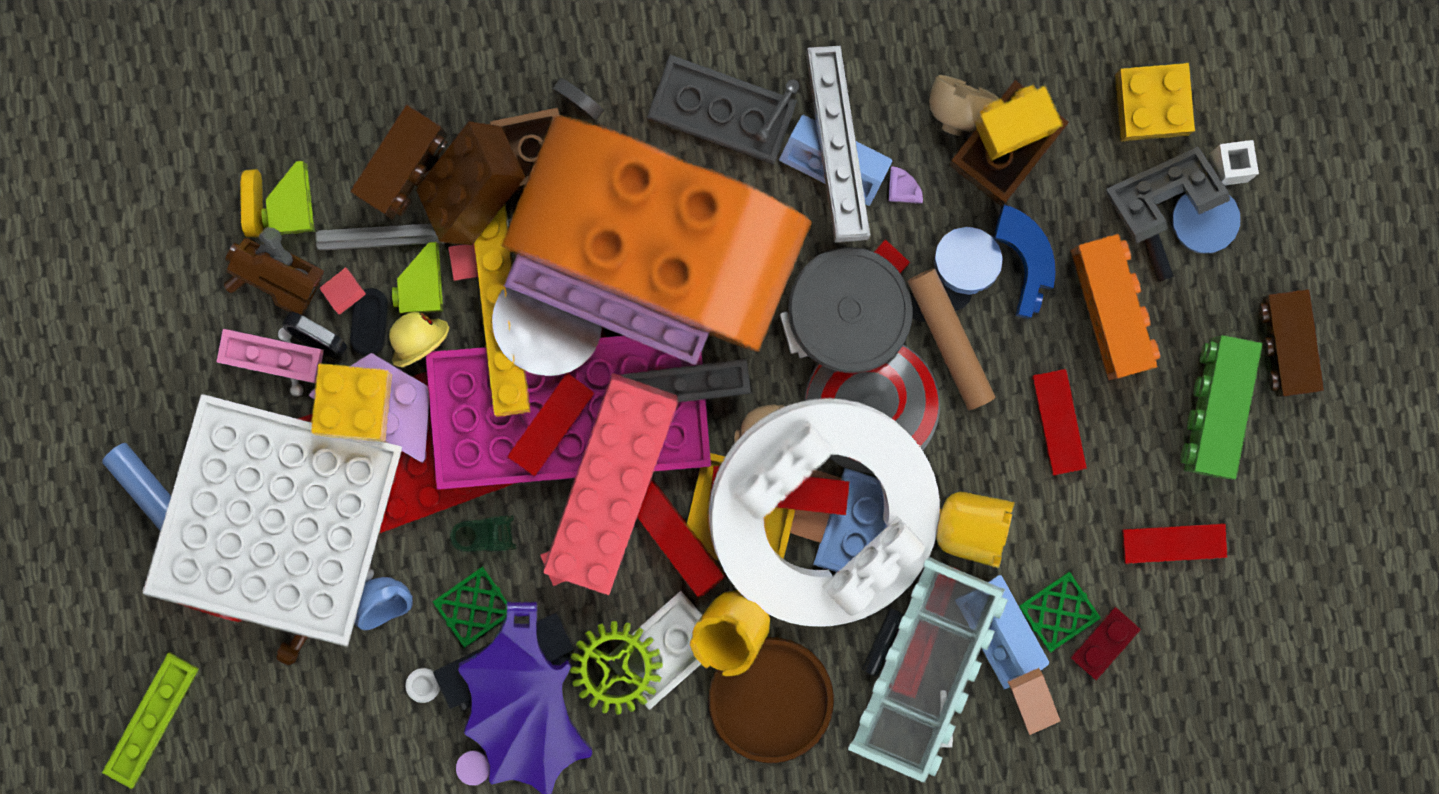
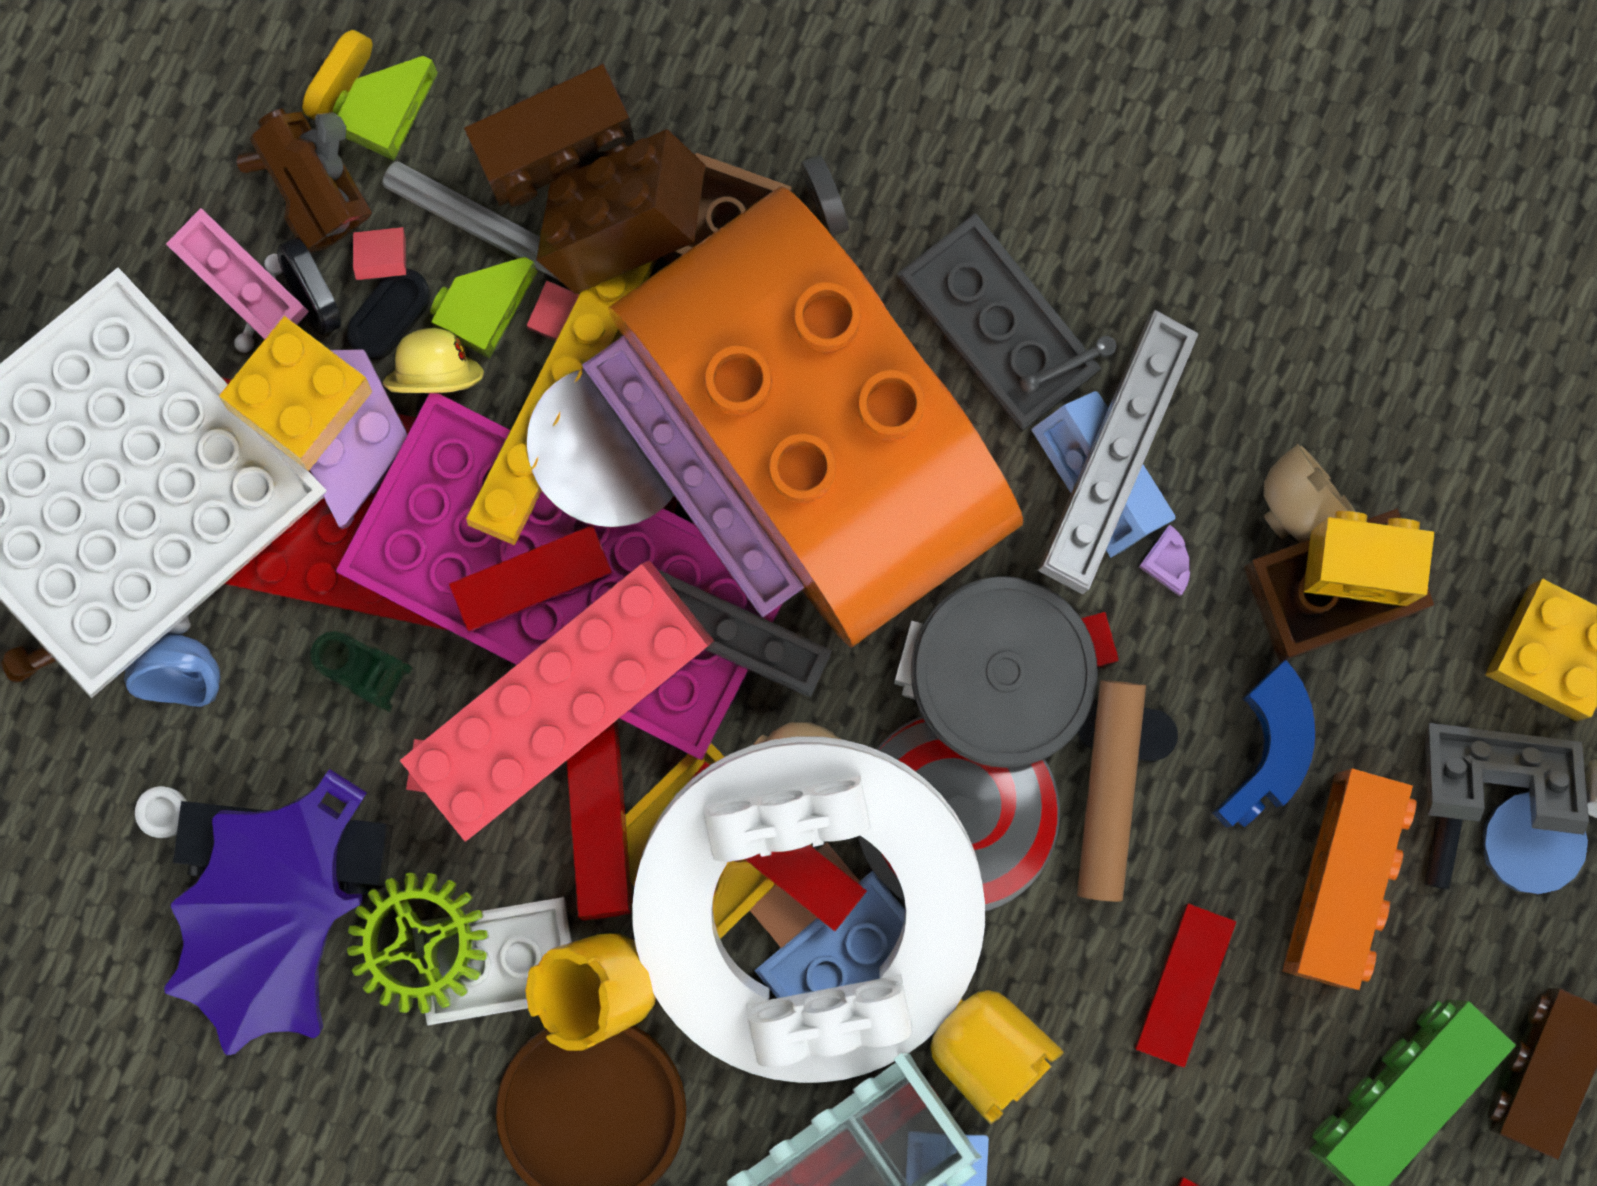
camera: 35 degrees right, 5 degrees down
green window [432,566,508,648] -> none
lavender tile [456,750,490,785] -> none
black piece [861,608,905,677] -> none
tile [934,227,1003,295] -> none

